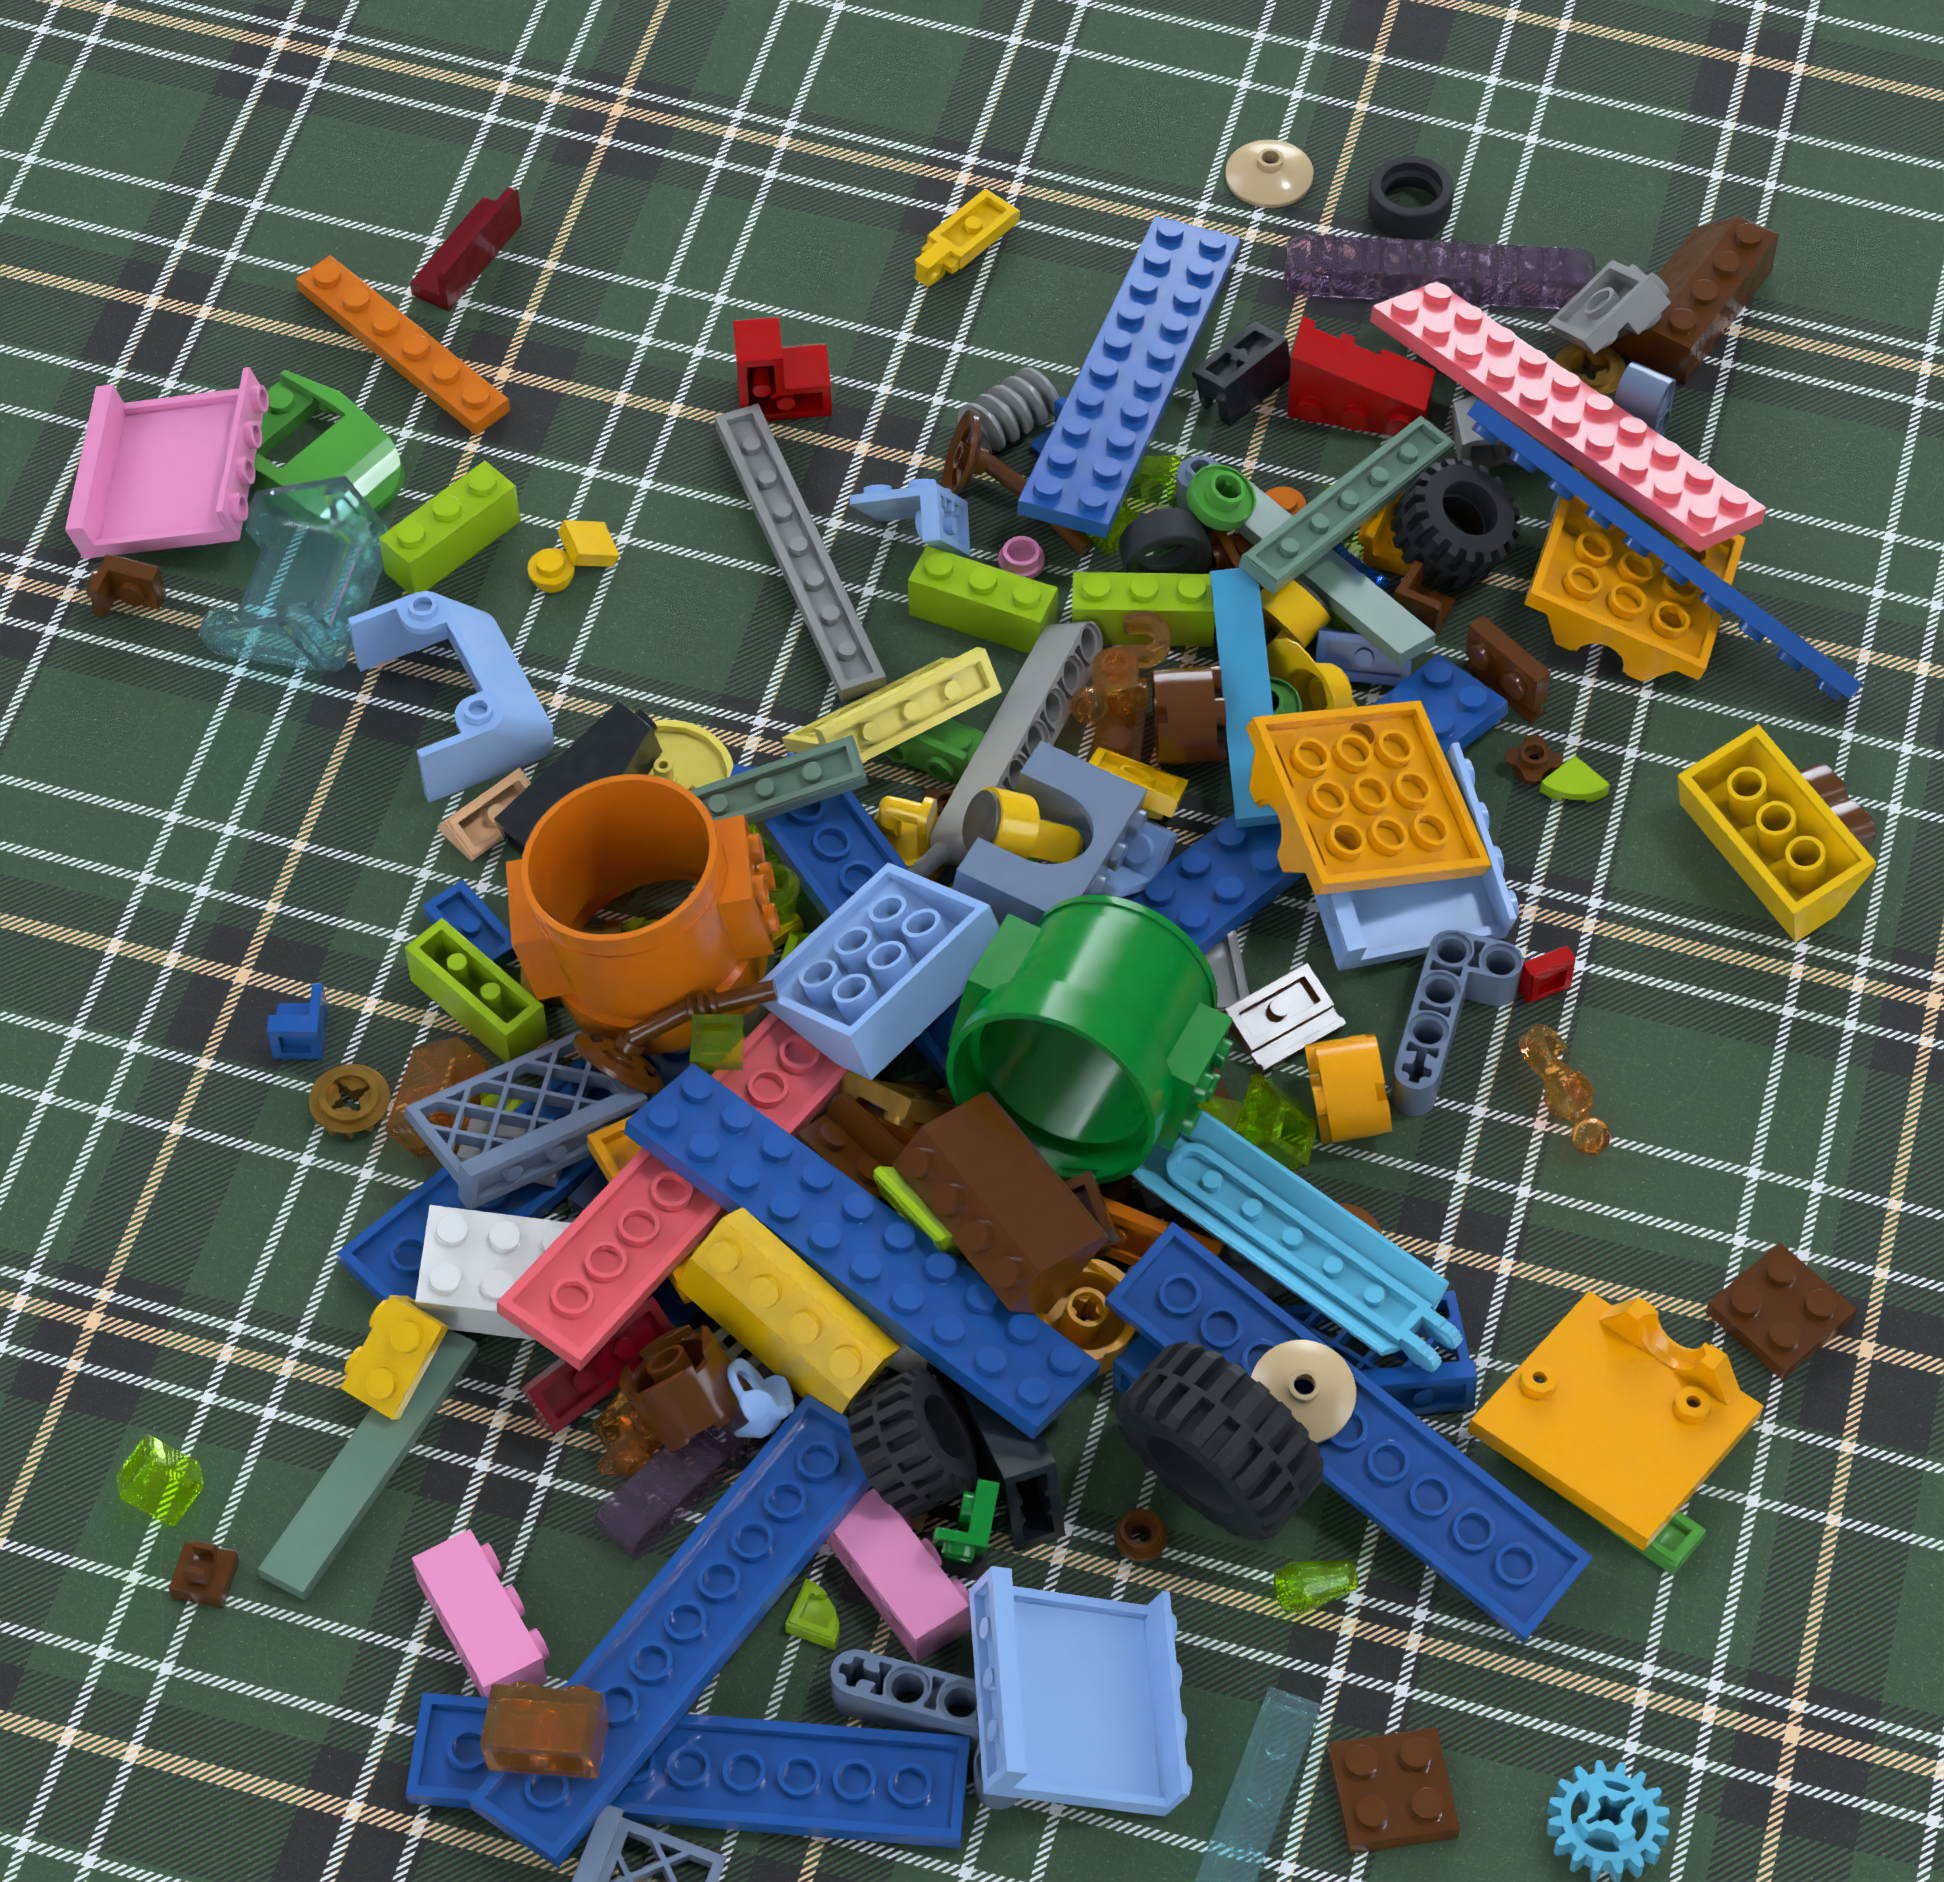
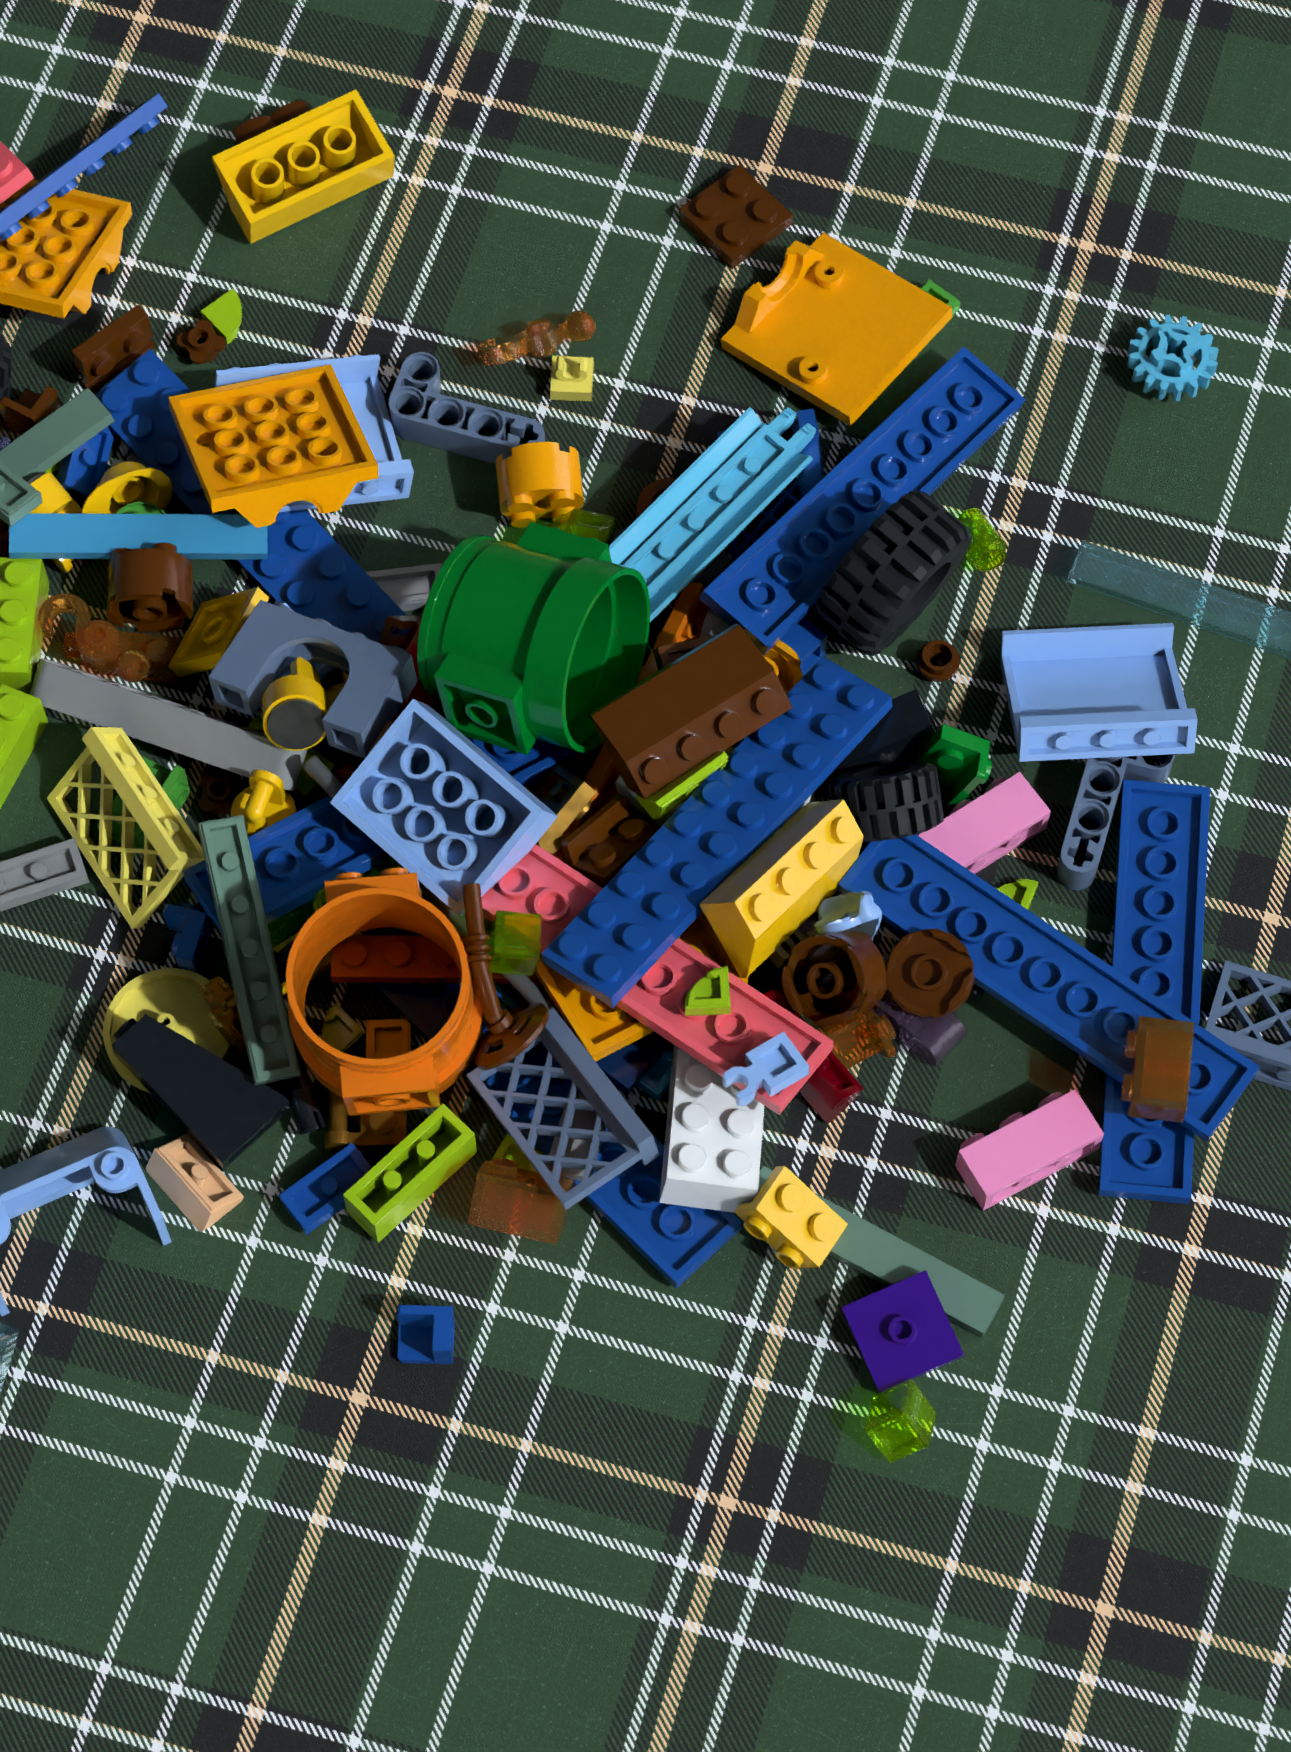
camera: 90 degrees left, 10 degrees up
reddish brown tile [169,1540,239,1608] -> none
pearl gold gear [309,1064,391,1139] -> none
plate [1223,963,1346,1076] -> none
tan dish [1251,1340,1356,1444] -> none
reddish brown plate [1327,1727,1460,1854] -> none
red tile [1519,945,1576,1003] -> none
none -> light yellow tile [550,356,594,402]
none -> lime tile [685,966,731,1016]
none -> light blue plate [722,1031,810,1106]
none -> dark purple plate [841,1270,965,1394]
none -> reddish brown tile [885,929,975,1019]

